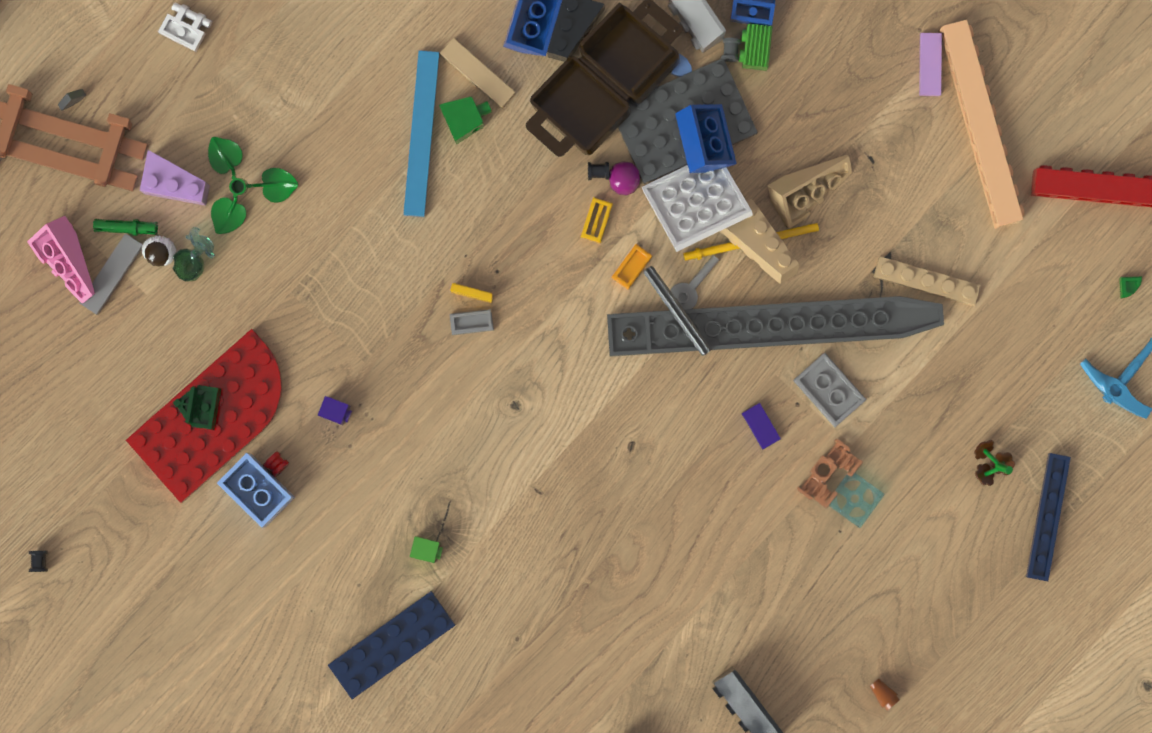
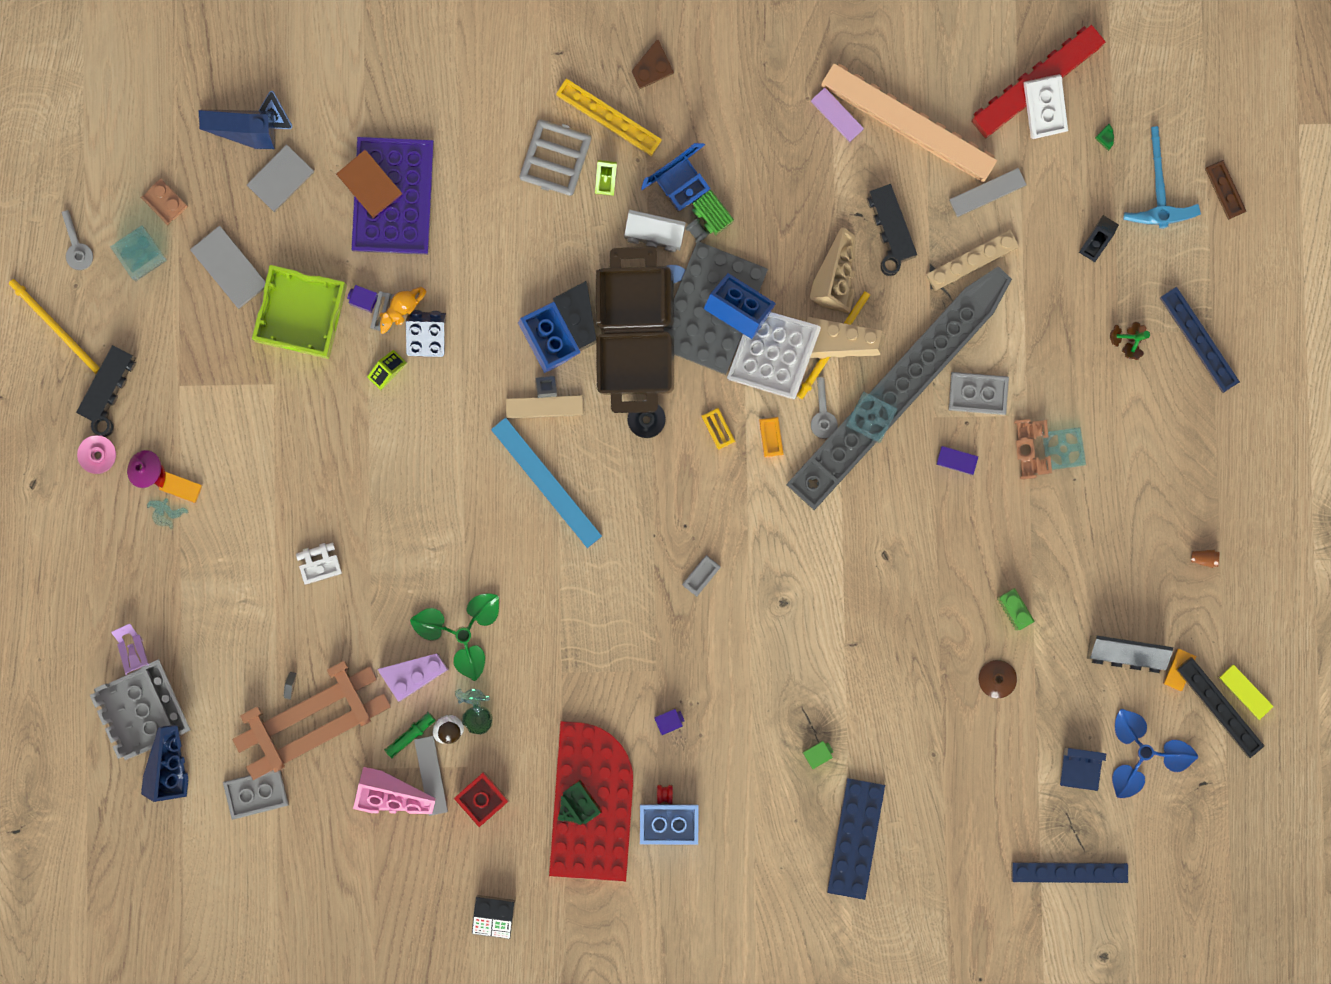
camera: 55 degrees left, 0 degrees up
green torso [439,97,492,144] -> none
yellow tile [450,283,493,303] -> none
black bush [588,162,609,181] -> none
magenta hair [609,161,640,196] -> none
dark grey axle [644,266,711,356] -> none
none -> red brick [454,772,510,827]
none -> black slope [472,895,516,939]
none -> dark grey plate [535,376,557,398]
none -> black dish [627,400,666,438]
none -> clear light blue piece [846,391,897,443]
none -> black hinge [866,184,918,276]
none -> light grey tile [949,168,1026,217]
none -> reddish brown dish [978,660,1017,698]
none -> bright green brick [997,588,1035,631]
none -> white tile [1024,74,1068,139]
none -> black slope [1079,215,1119,262]

